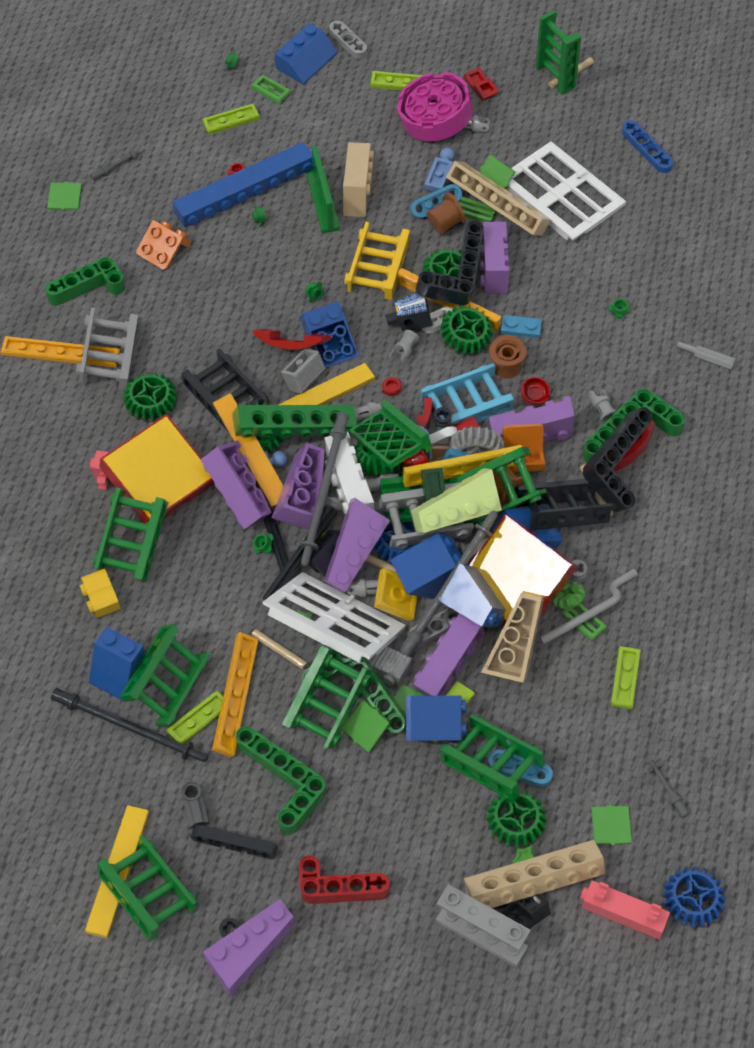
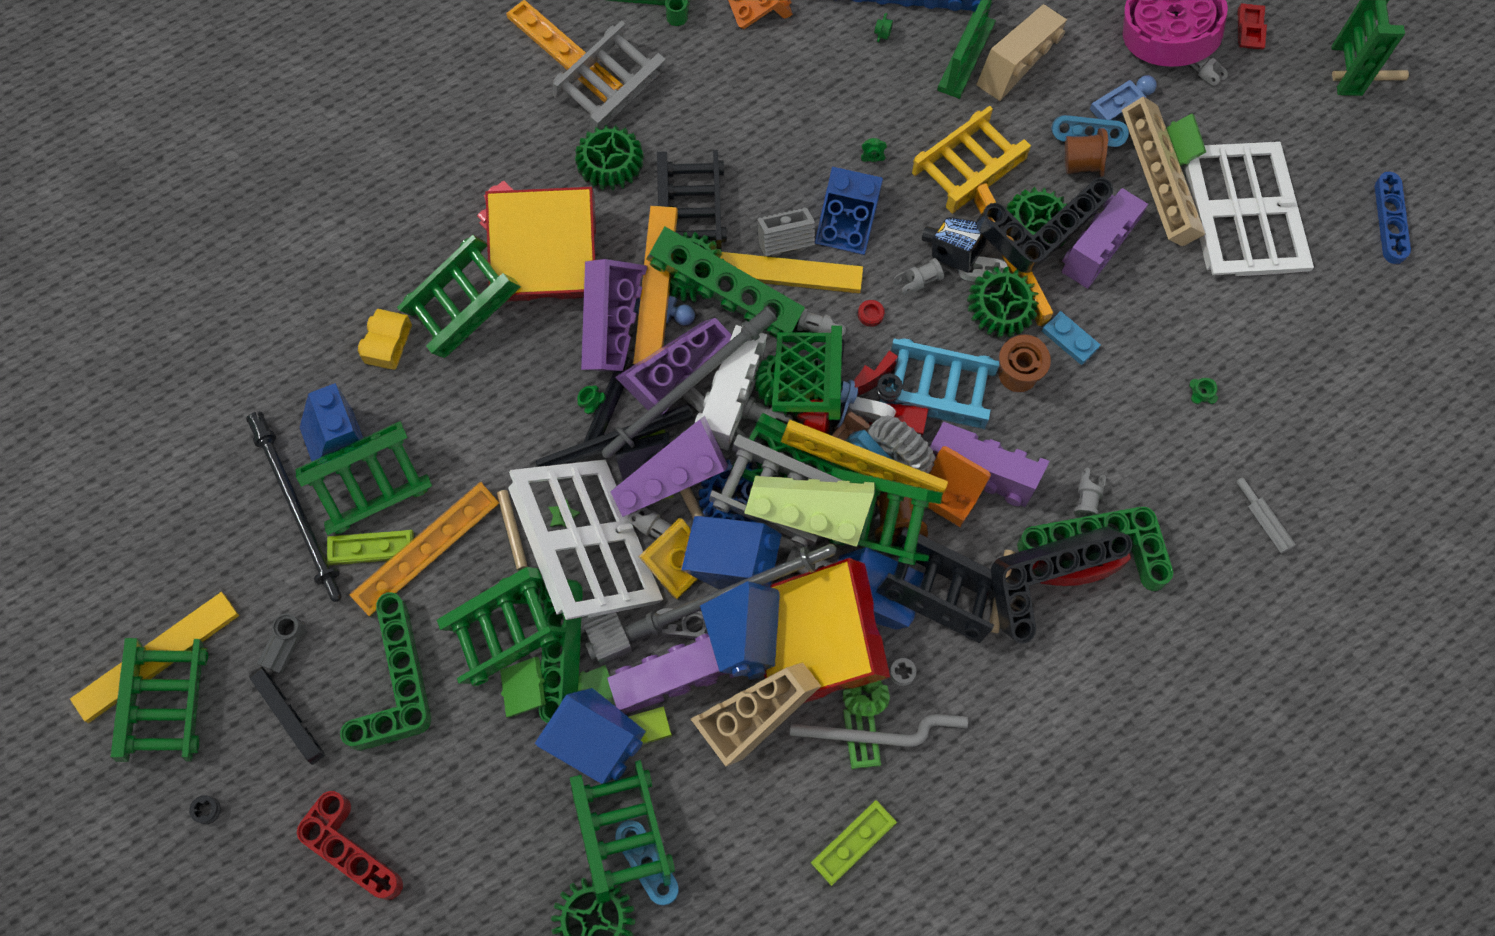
camera: 35 degrees right, 10 degrees up
medium lavender wedge [203,899,295,997] -> none
red slope [253,329,331,350] -> none
dark green tile [420,467,445,502] -> none
bright green tile [459,197,497,223] -> none
red hair [520,377,551,407] -> none

